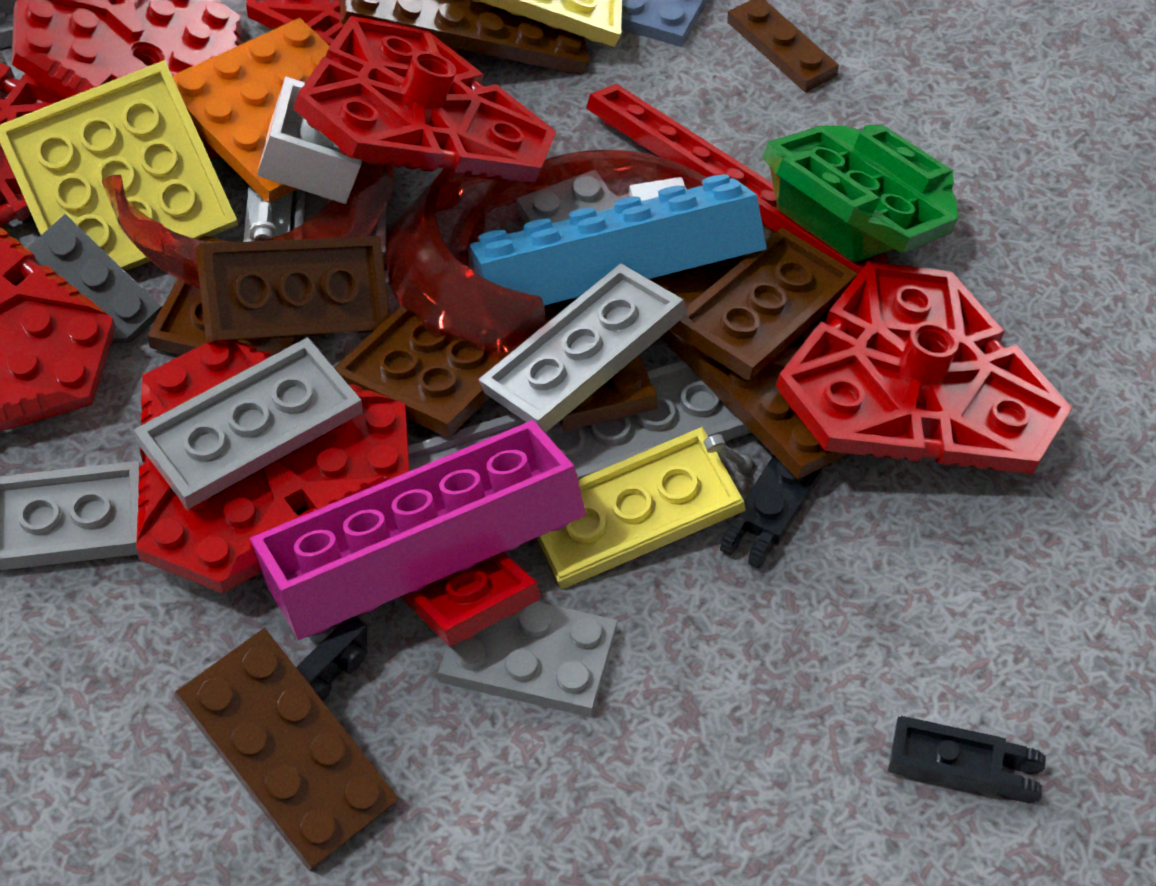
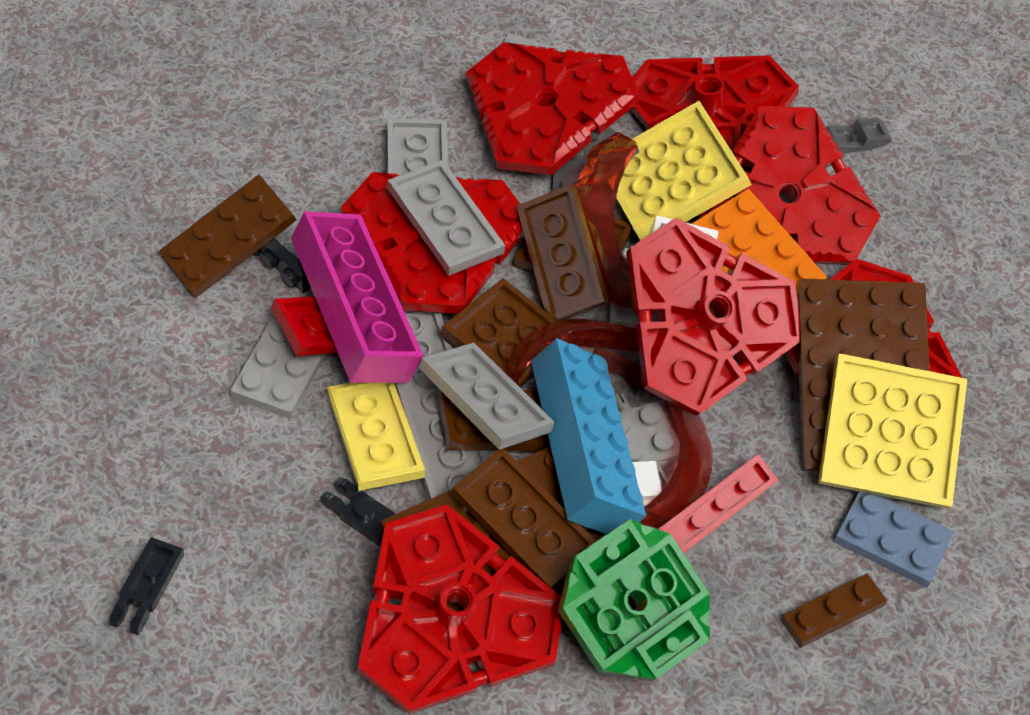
camera: 90 degrees right, 0 degrees up
light grey hinge [703,434,753,473] -> none

